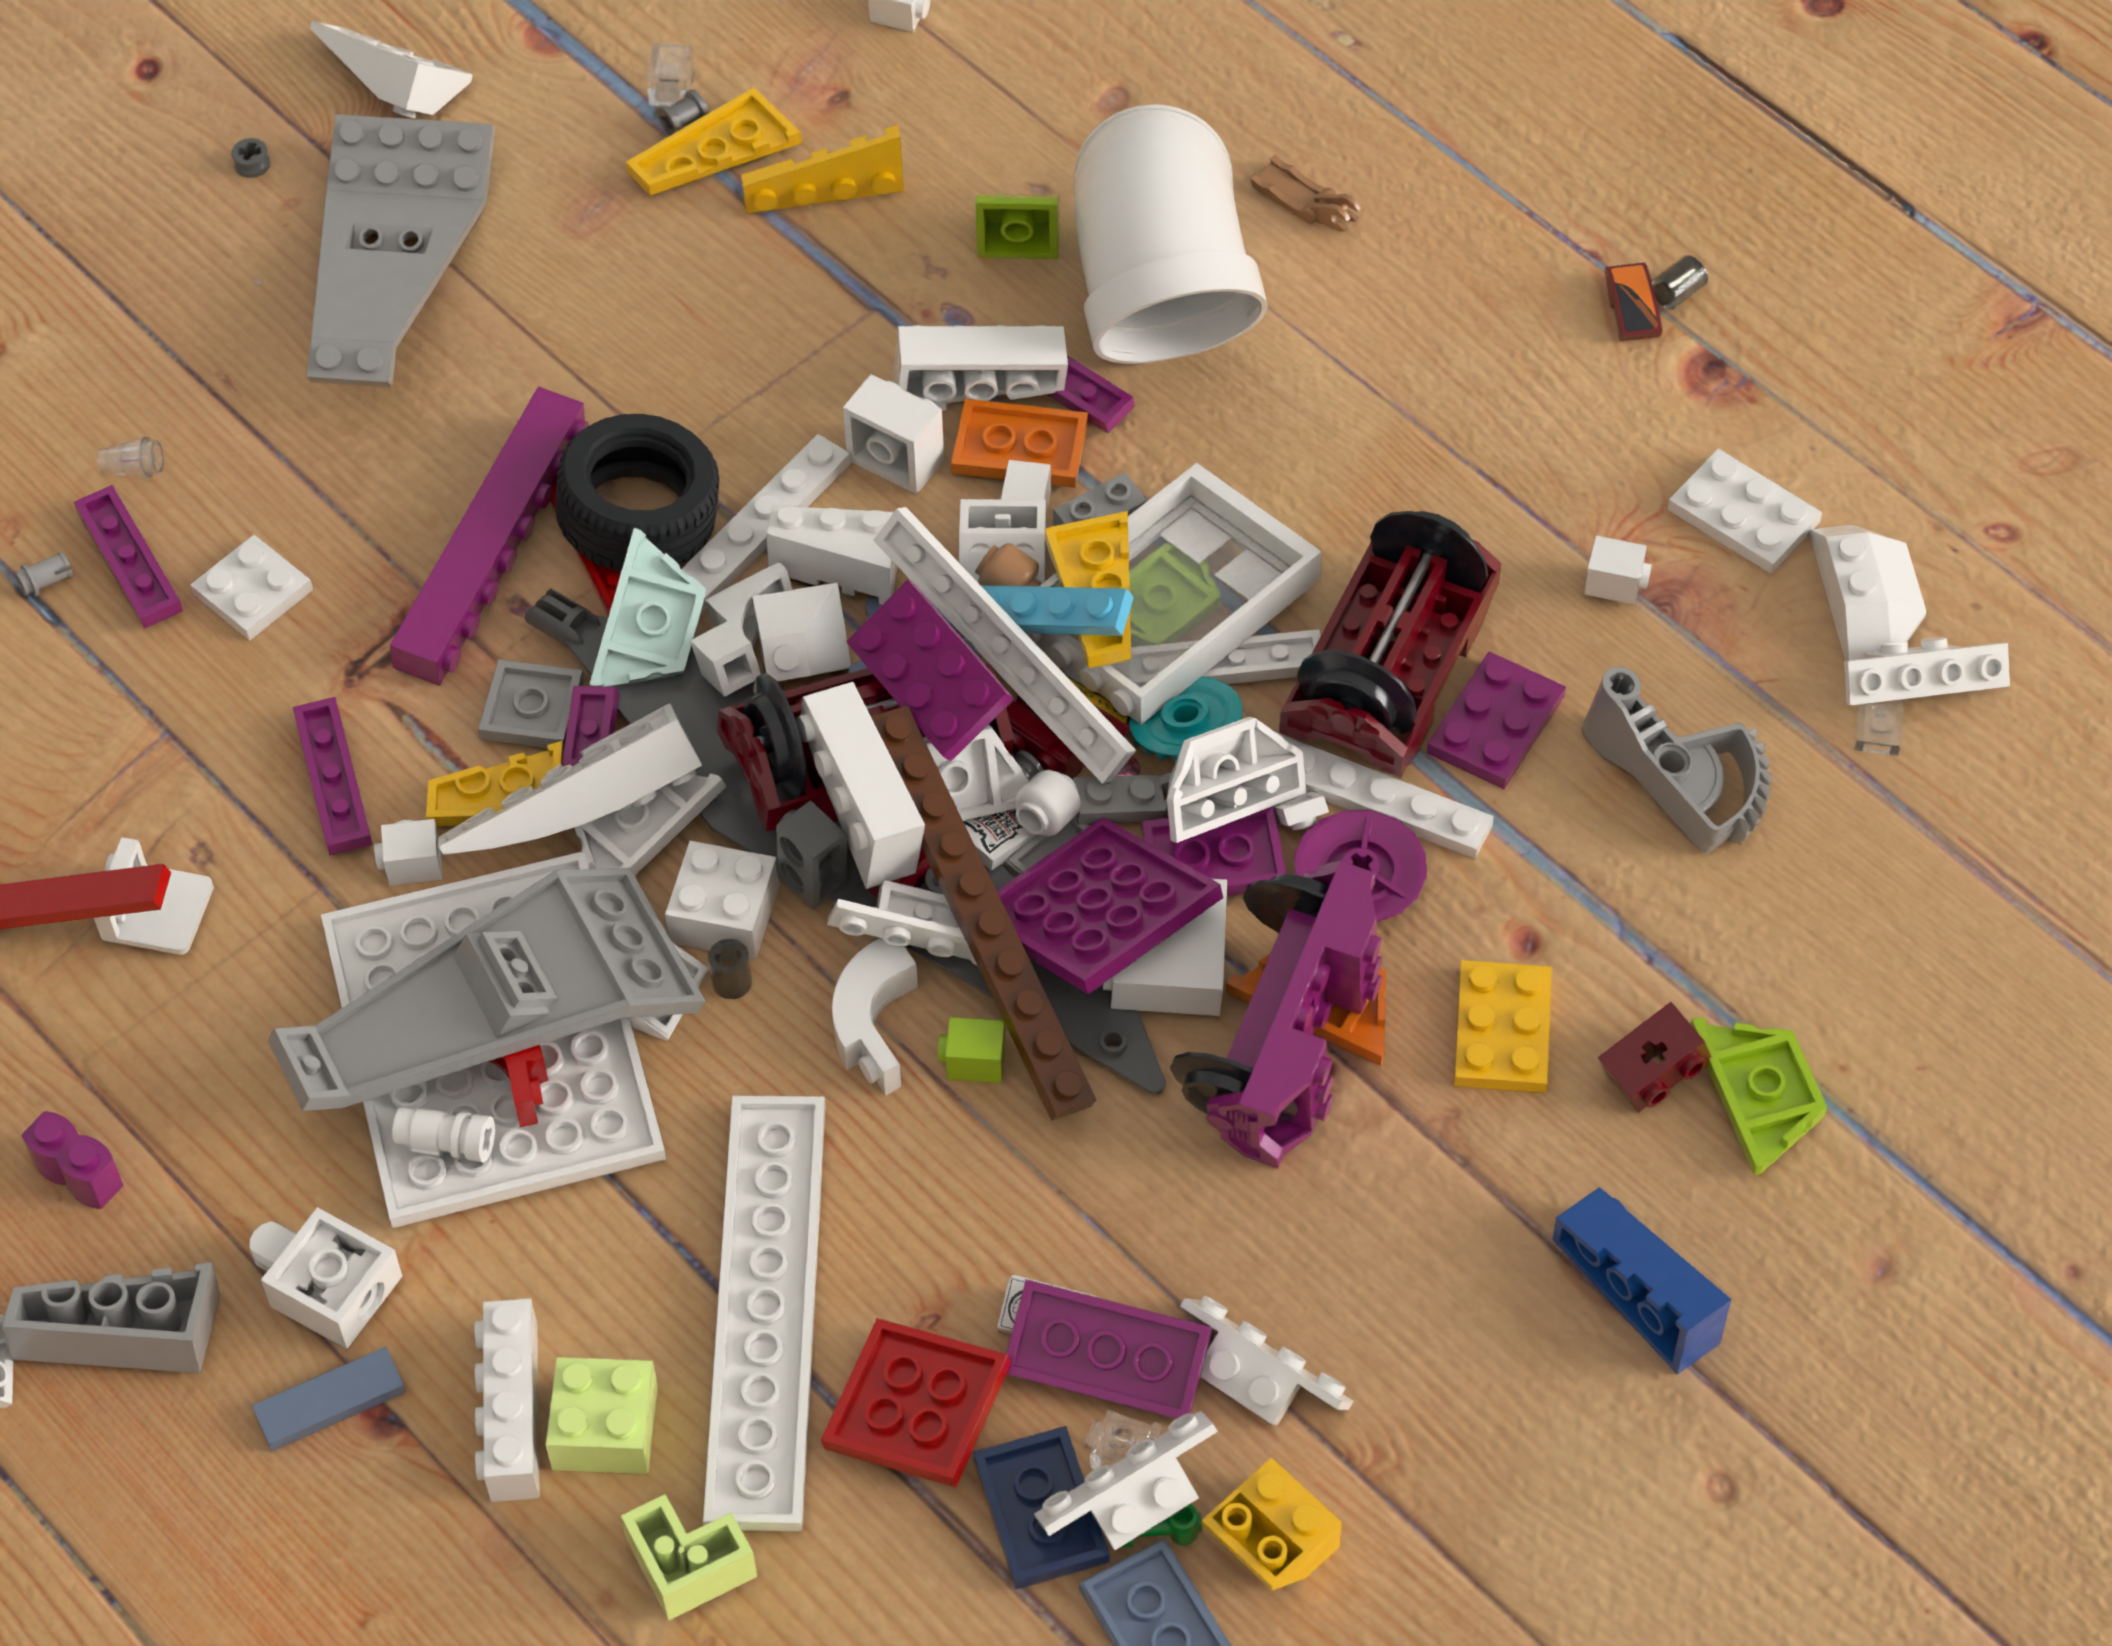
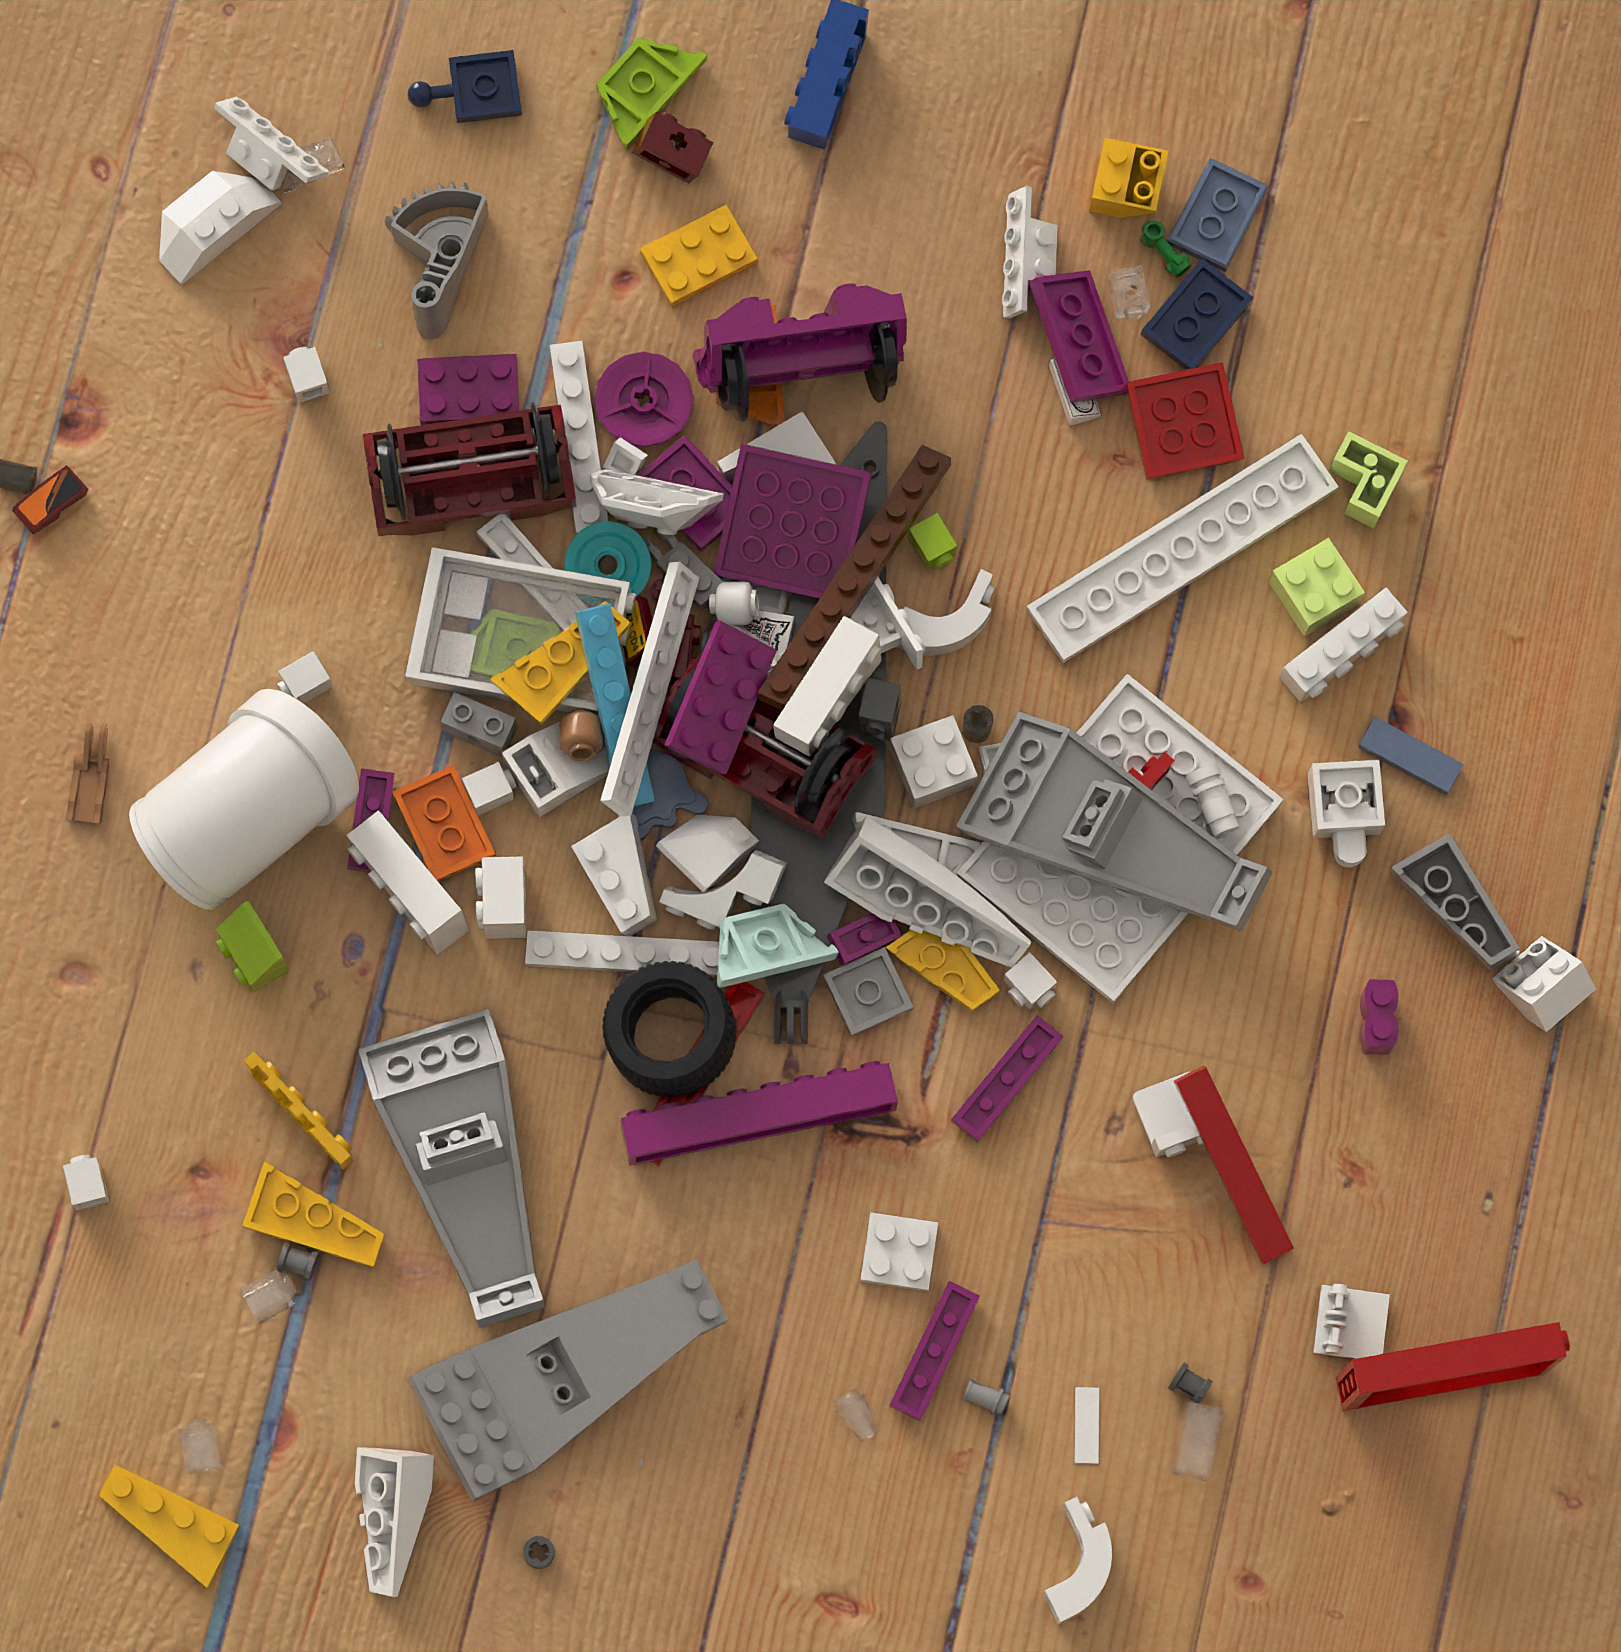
camera: 130 degrees left, 20 degrees up
white bracket [1034,1411,1218,1550] -> none
white plate [1667,448,1822,574] -> none
none -> white brick [277,651,333,704]
none -> light grey wing [358,1009,545,1328]
none -> dark blue plate [407,50,522,123]

